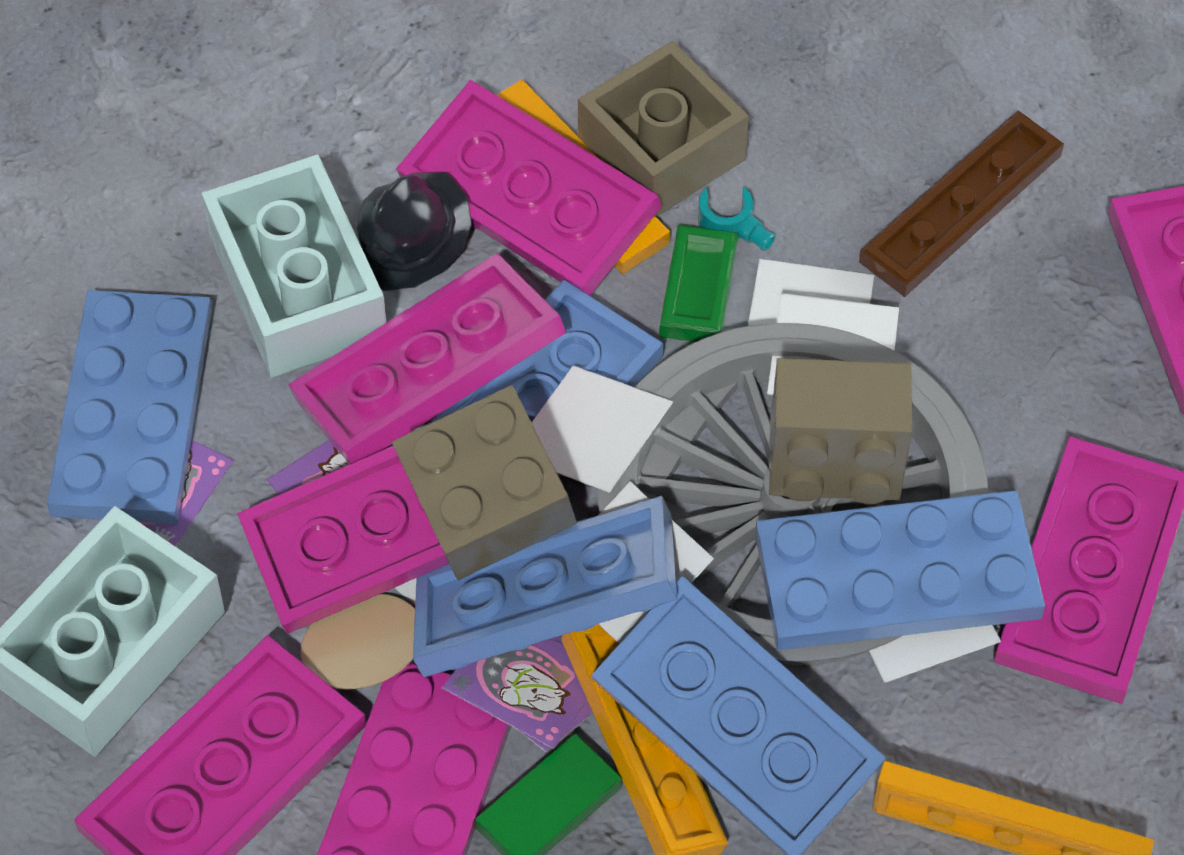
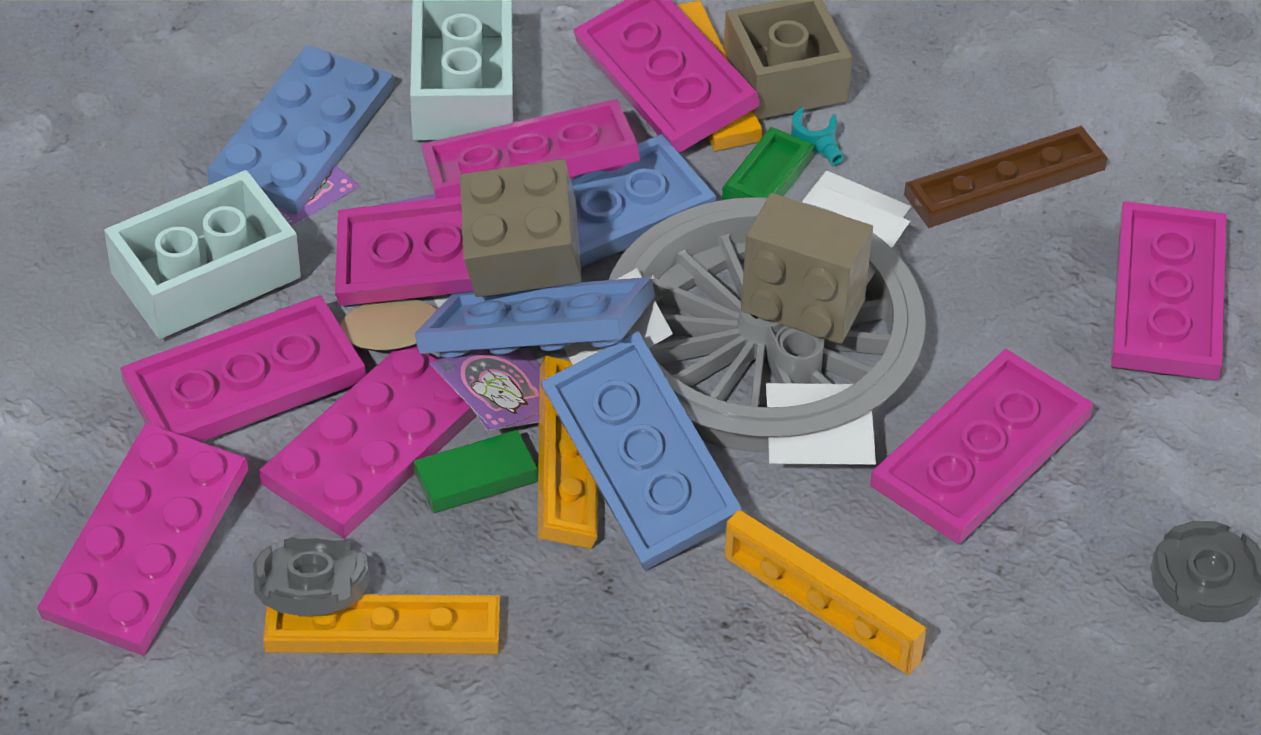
camera: 20 degrees right, 10 degrees down
black piece [357,172,472,291] -> none
white sticker [532,366,673,493] -> none
medium blue plate [755,491,1045,651] -> none

